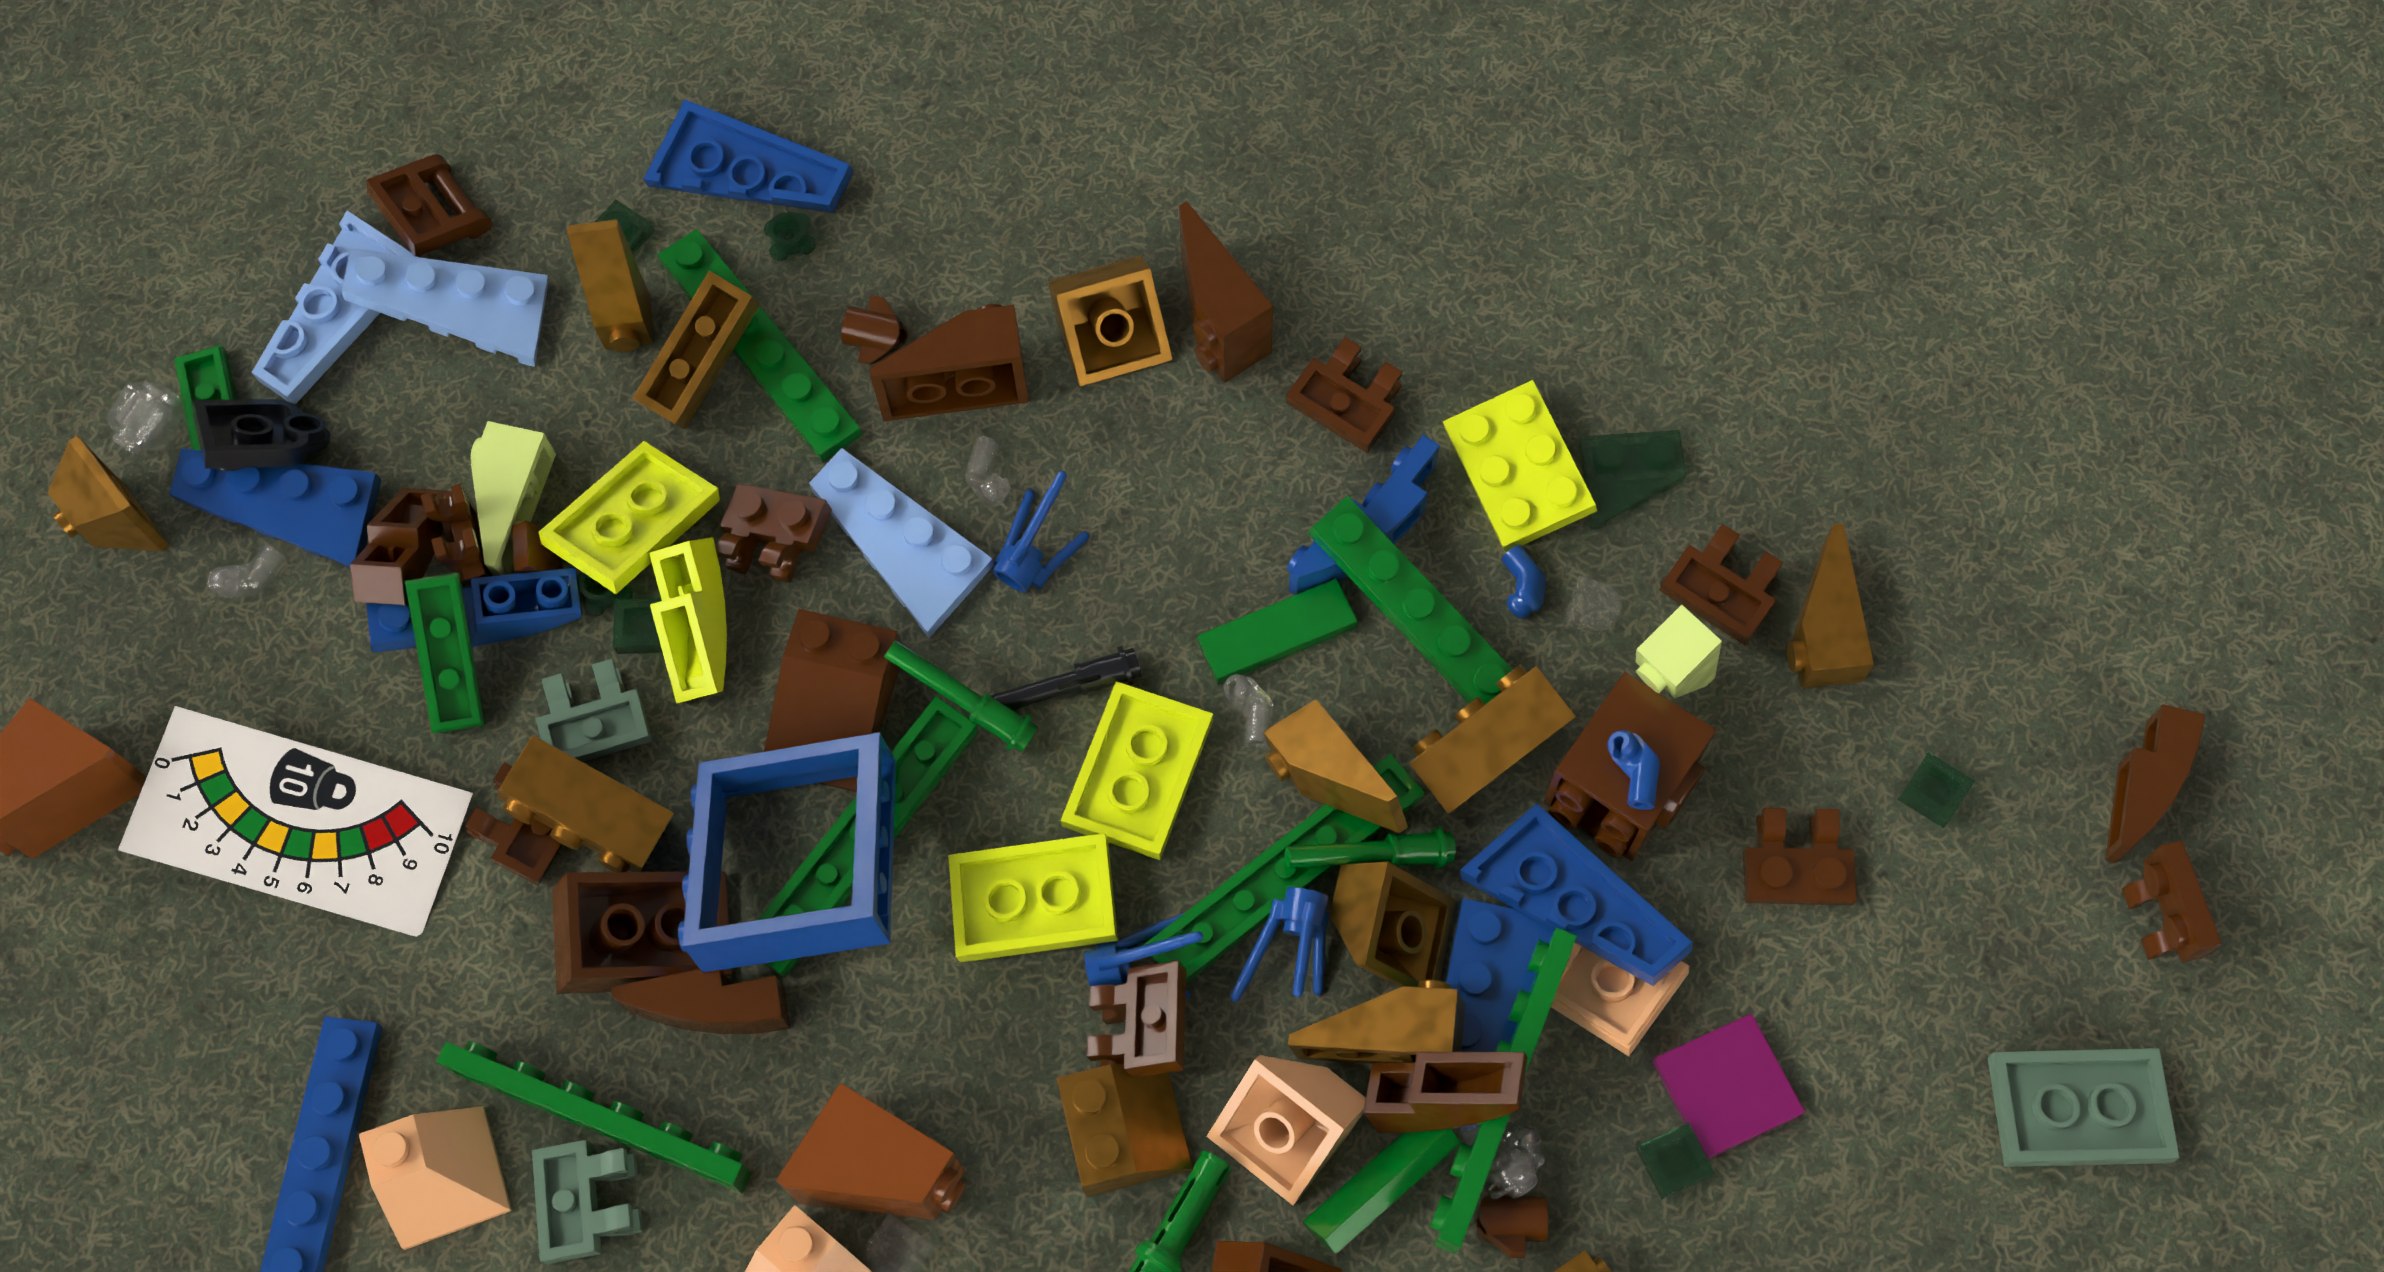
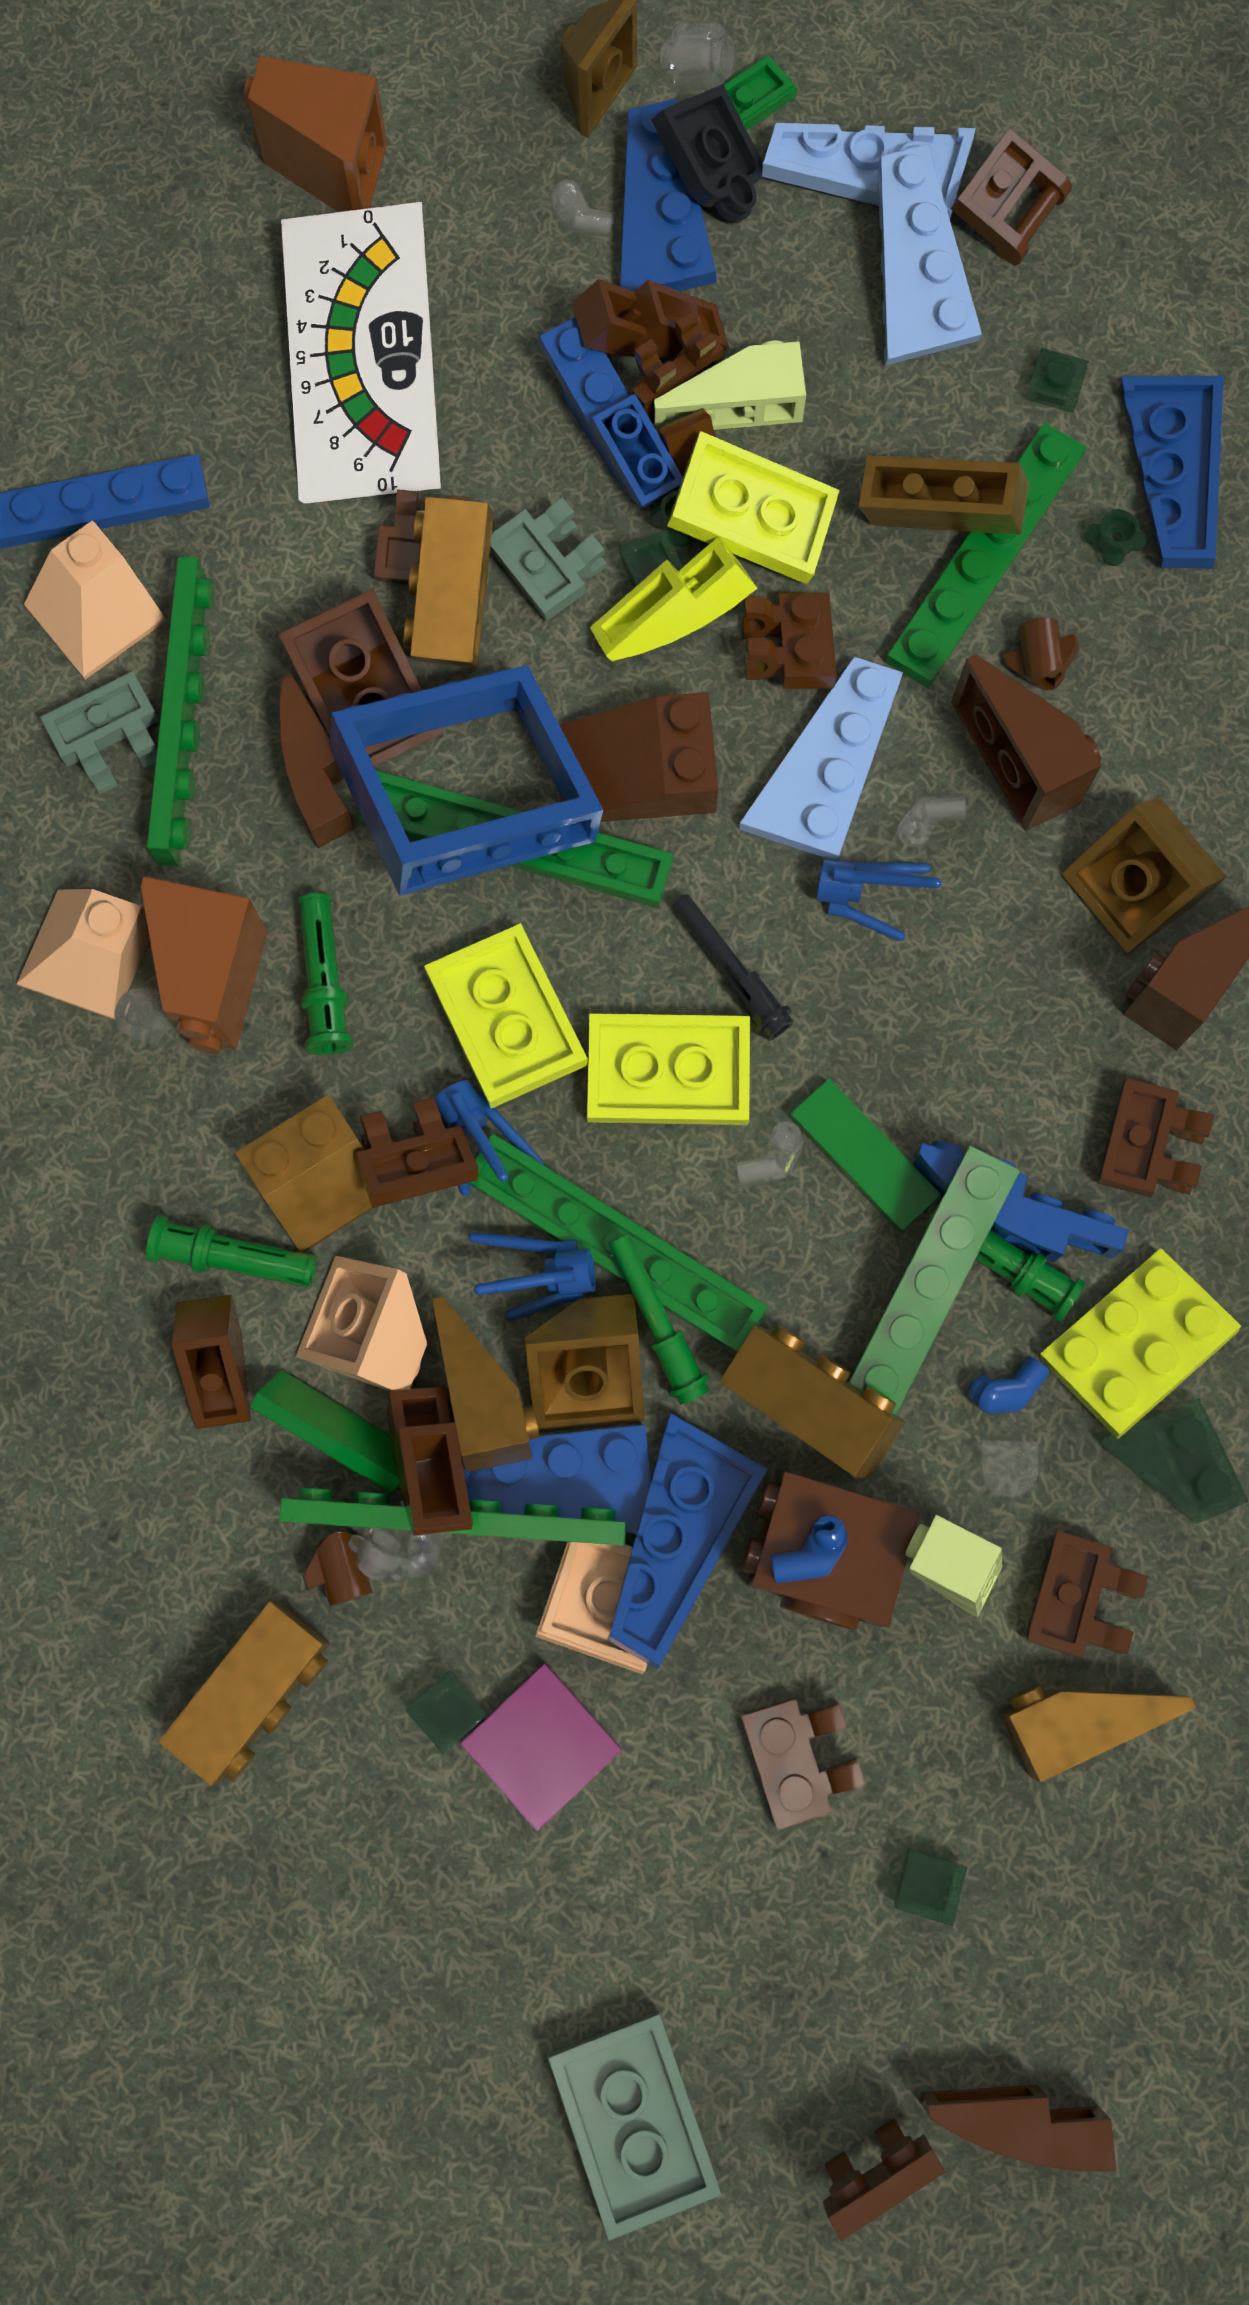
camera: 70 degrees right, 10 degrees up
green tile [405,573,486,734] -> none
pearl gold slope [567,219,653,352] -> none
green pin [884,640,1038,752] -> none
pearl gold slope [1263,699,1408,833] -> none
none -> green pin [298,893,354,1056]
none -> green pin [923,1202,1086,1323]

